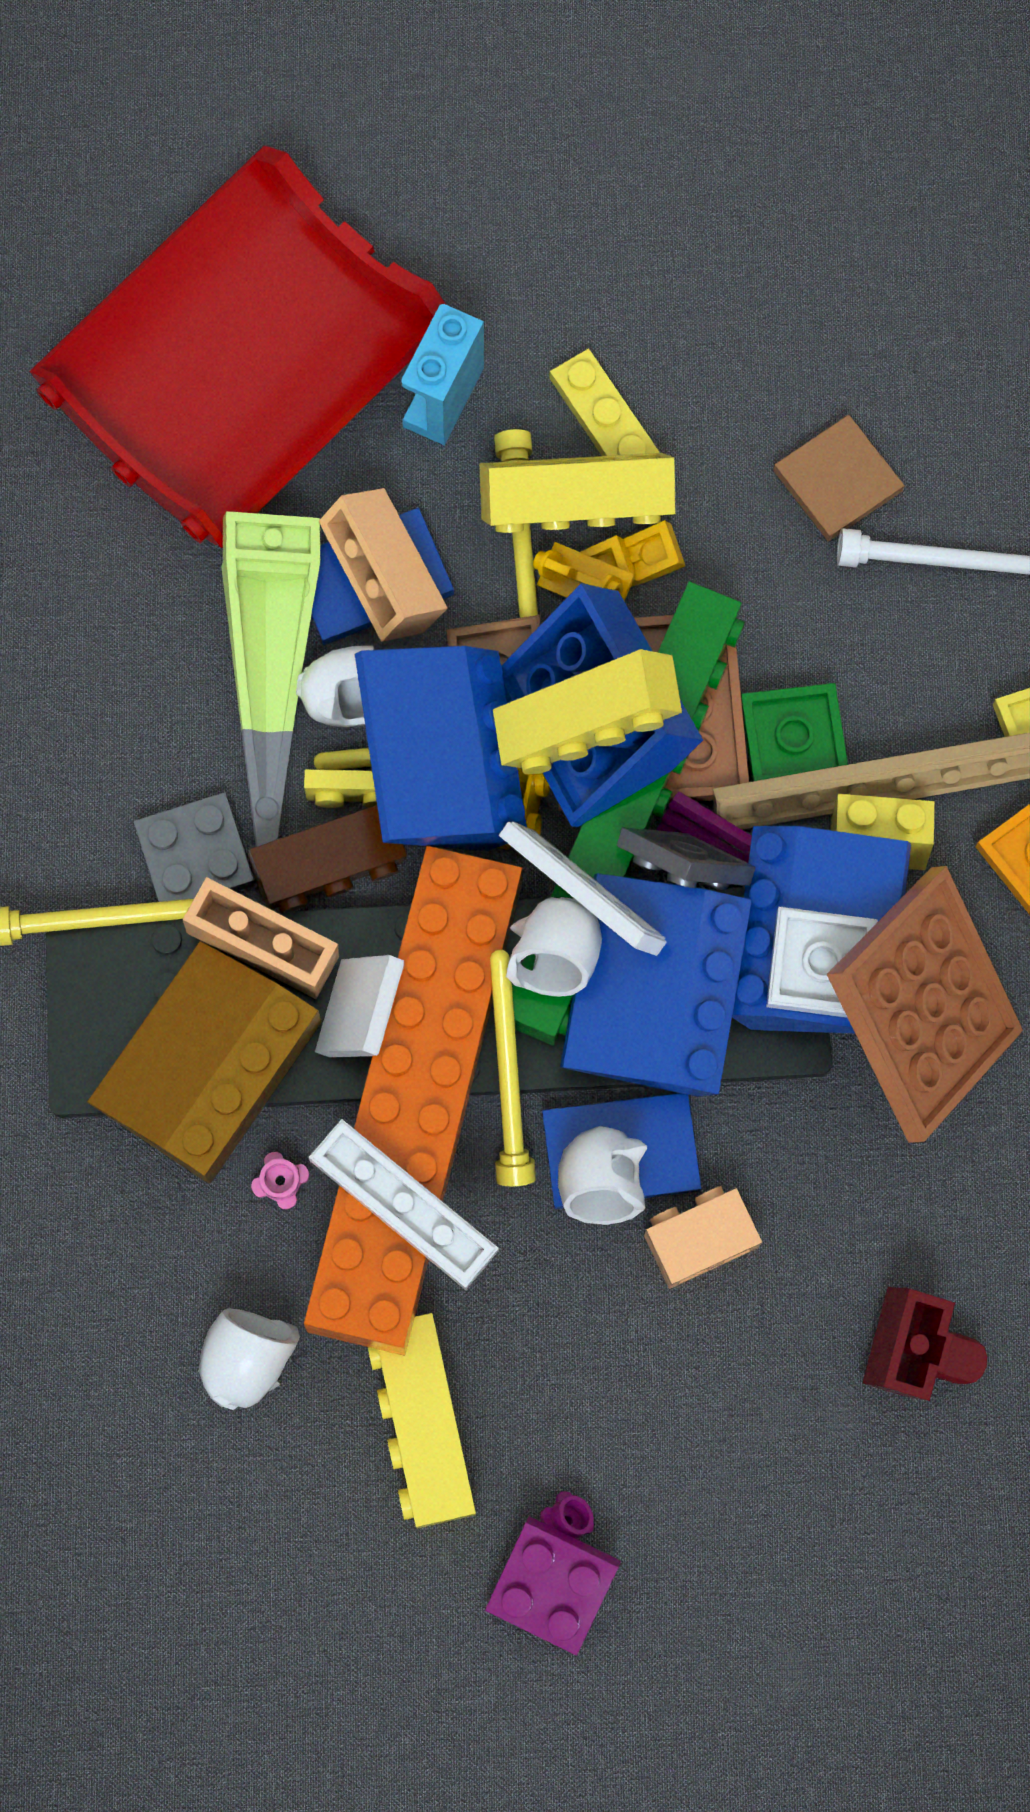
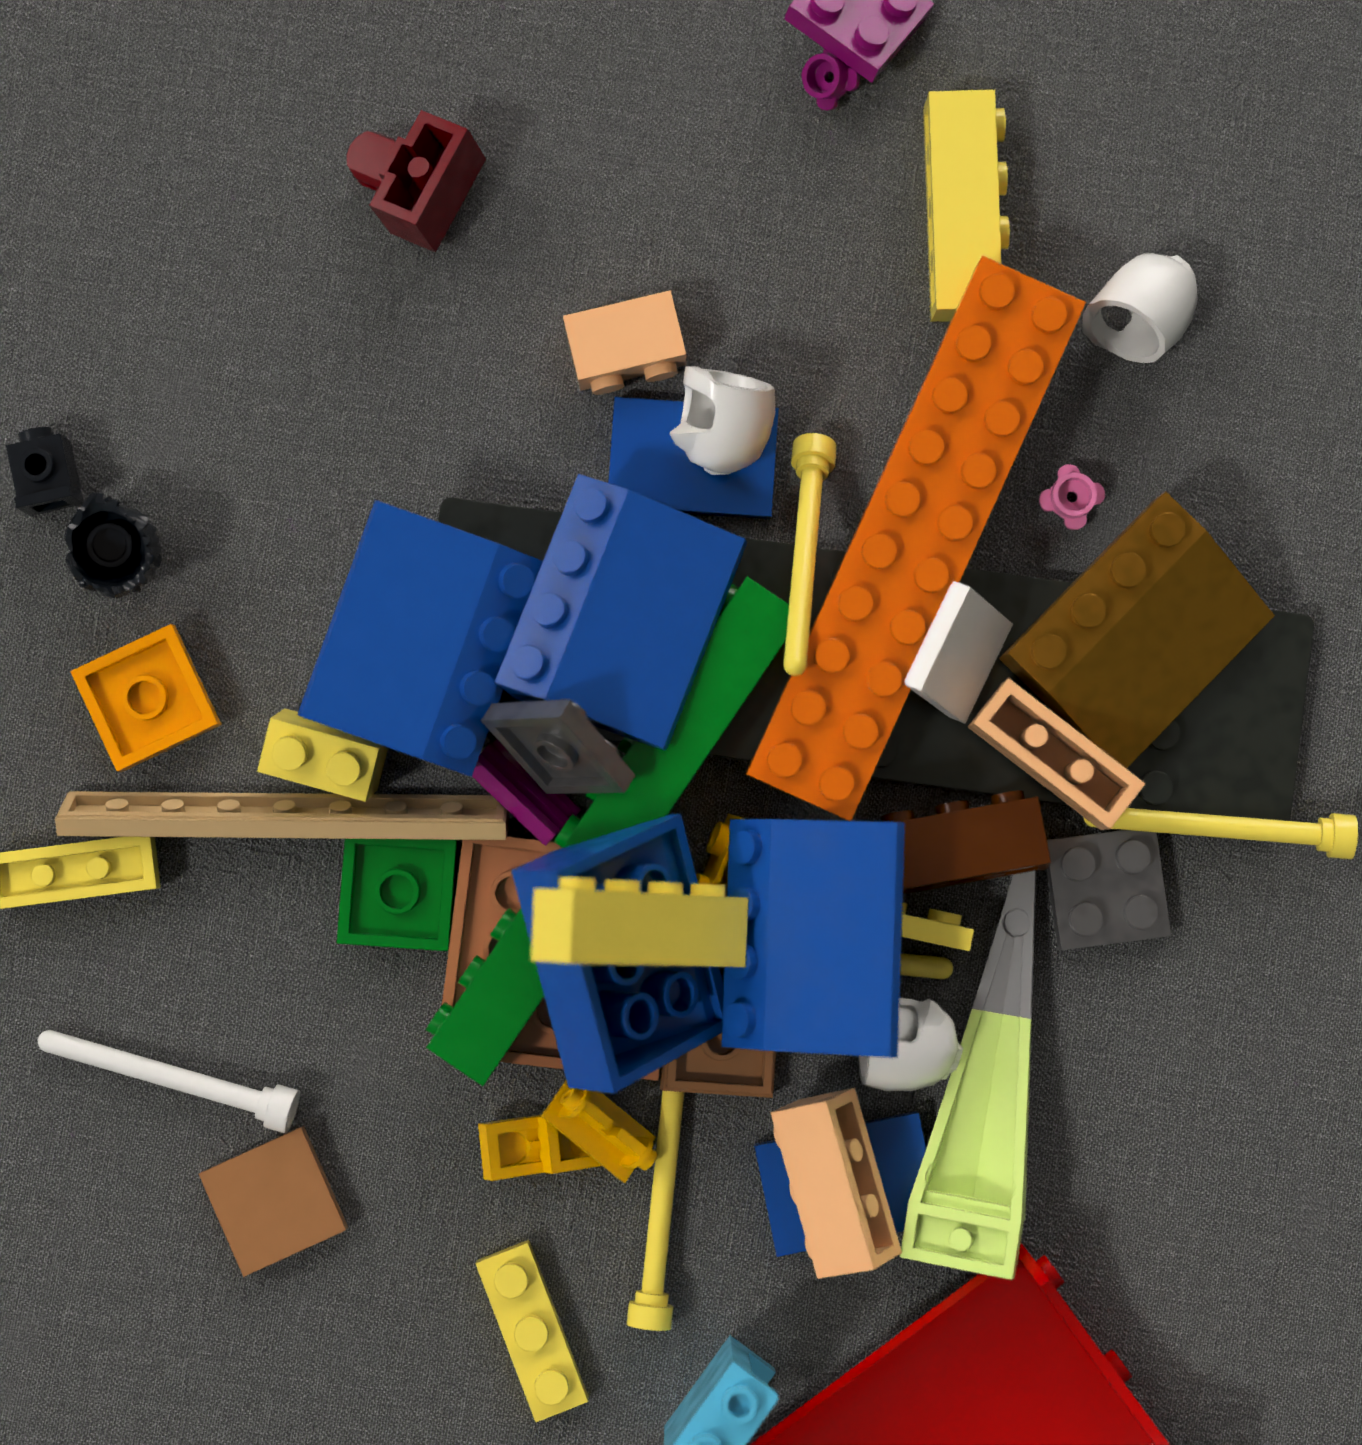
camera: 170 degrees left, 10 degrees up
white tile [309,1119,499,1290] -> none
light yellow brick [479,453,675,533] -> none
white tile [499,821,667,956] -> none
white piece [506,897,602,997] -> none
white tile [766,907,878,1018] -> none
nougat plate [827,866,1023,1143] -> none

